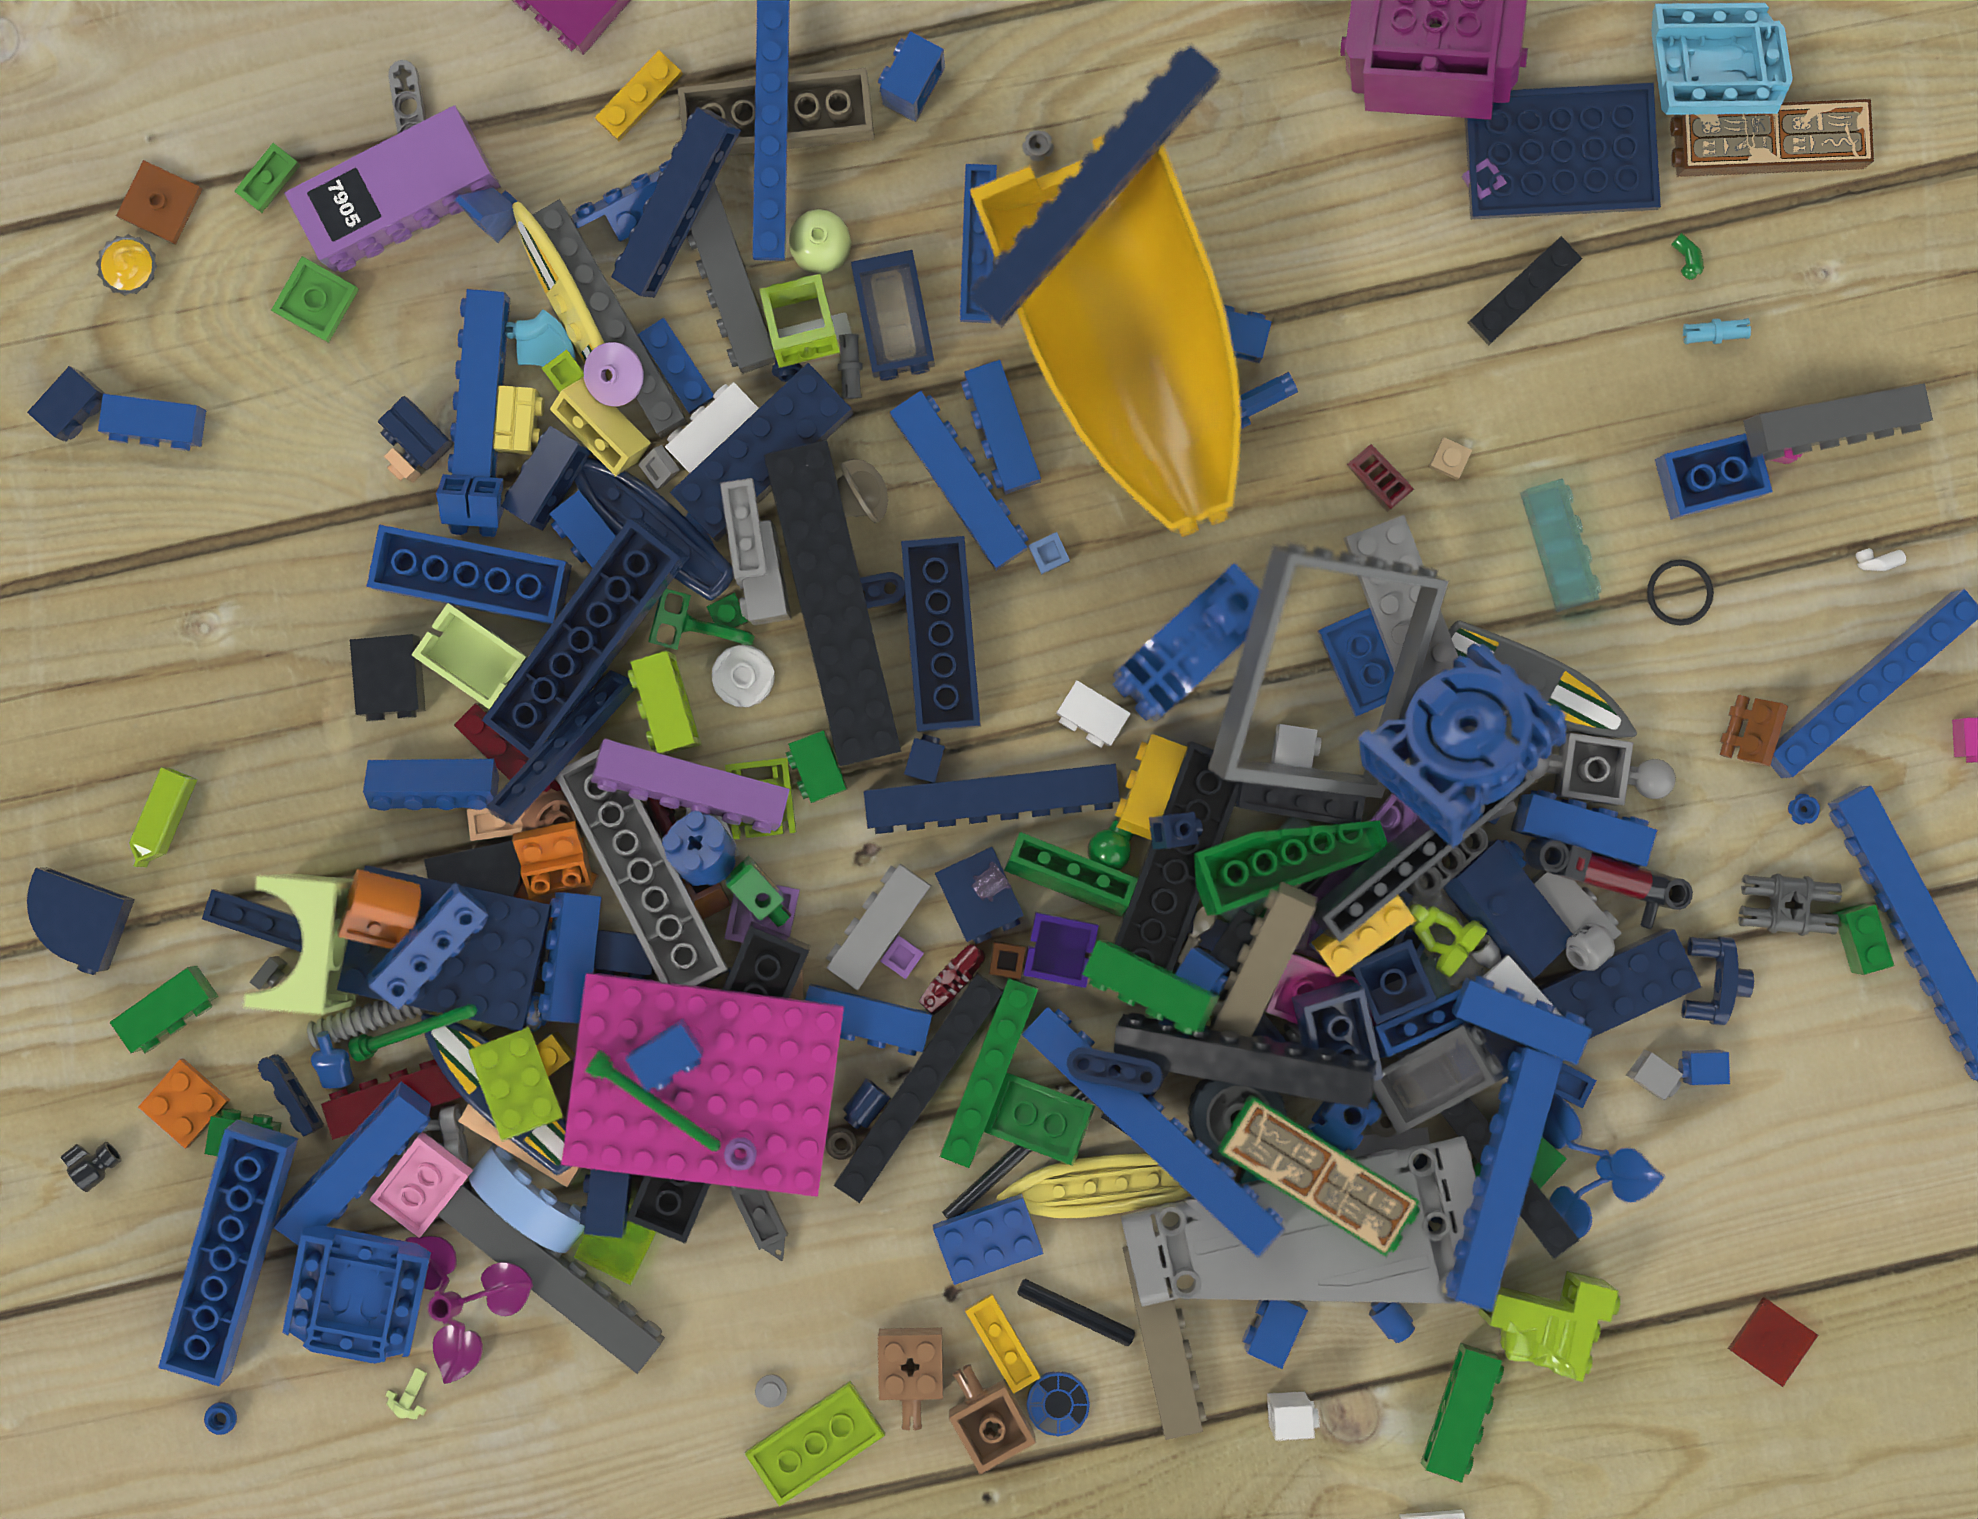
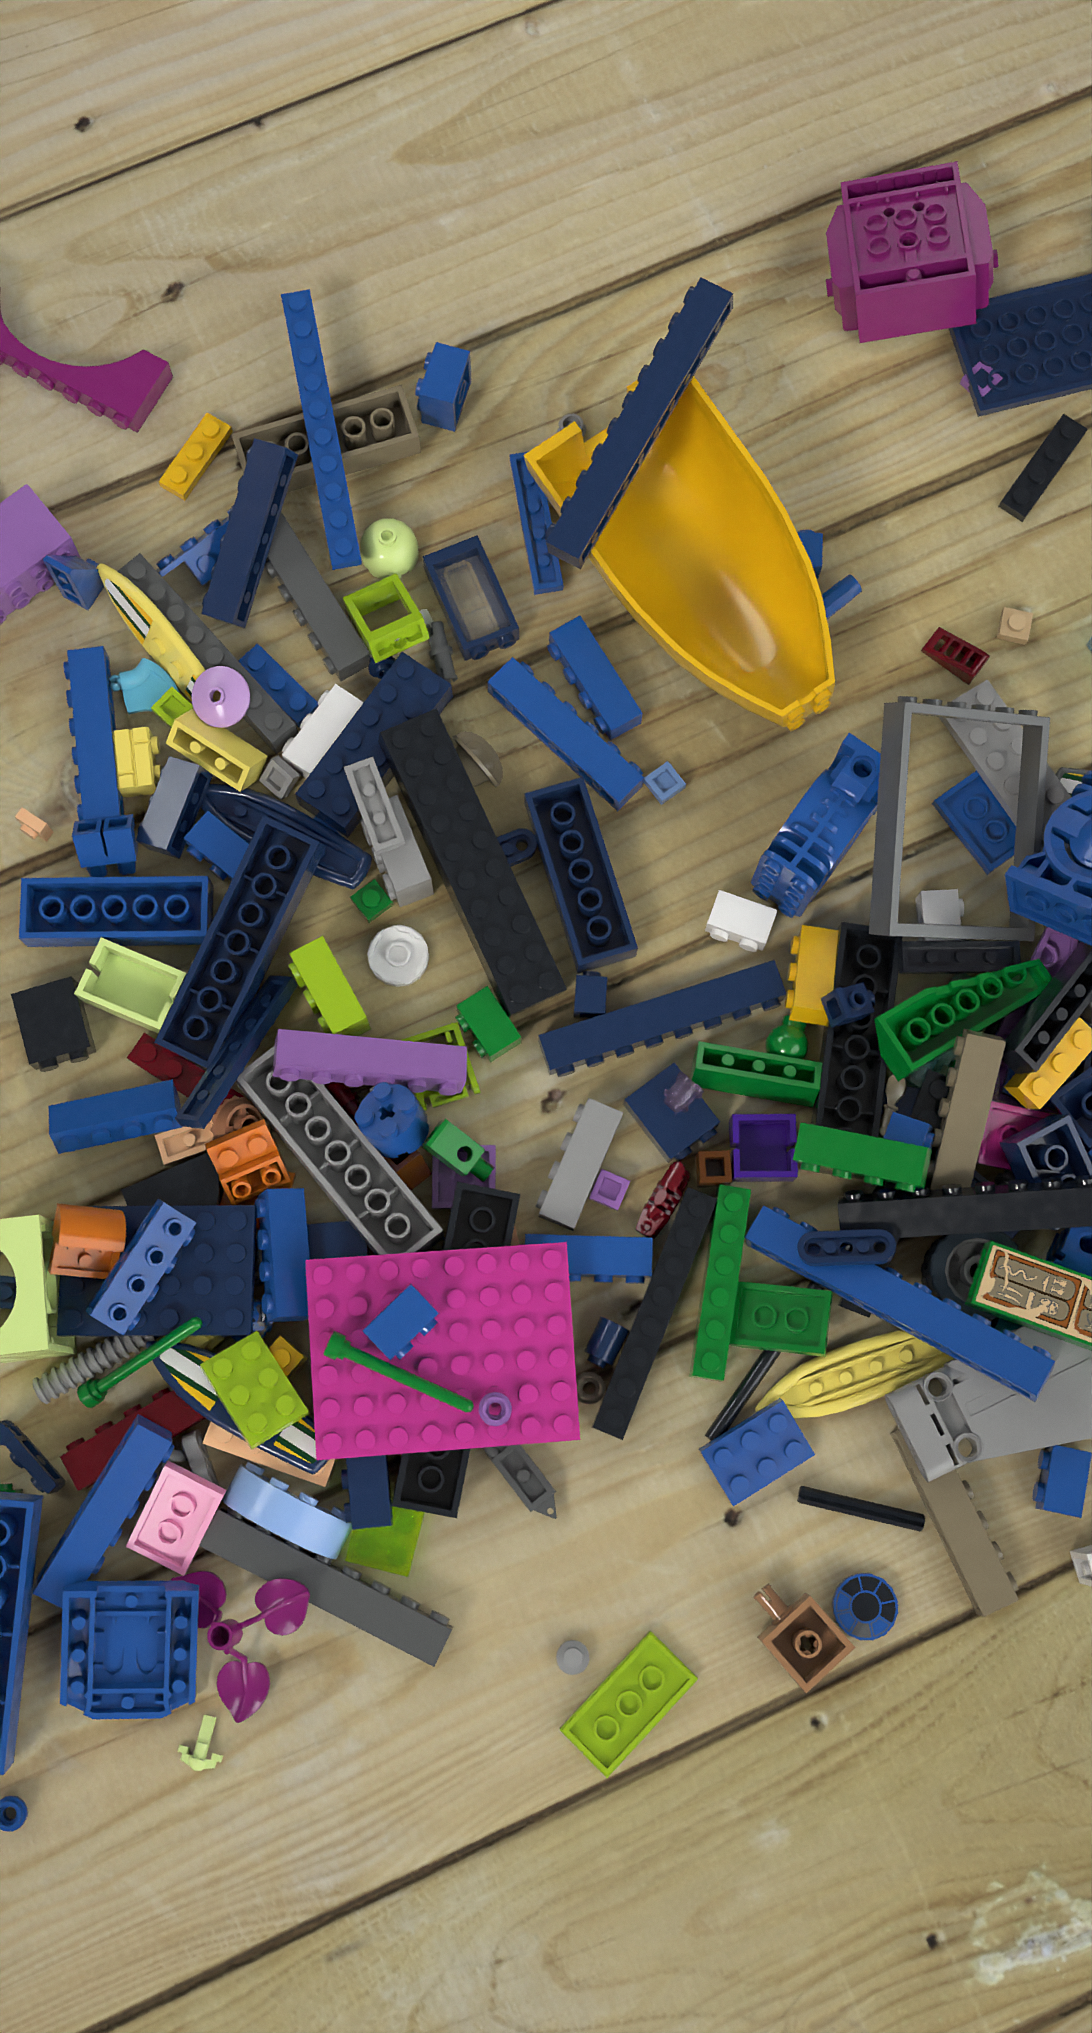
camera: 20 degrees left, 10 degrees down
blue piece [311,1031,354,1089] -> none
dark blue brick [378,396,453,470] -> none
green piece [648,588,755,650] -> none
medium nougat brick [878,1327,944,1431] -> none
yellow plate [965,1293,1041,1394] -> none

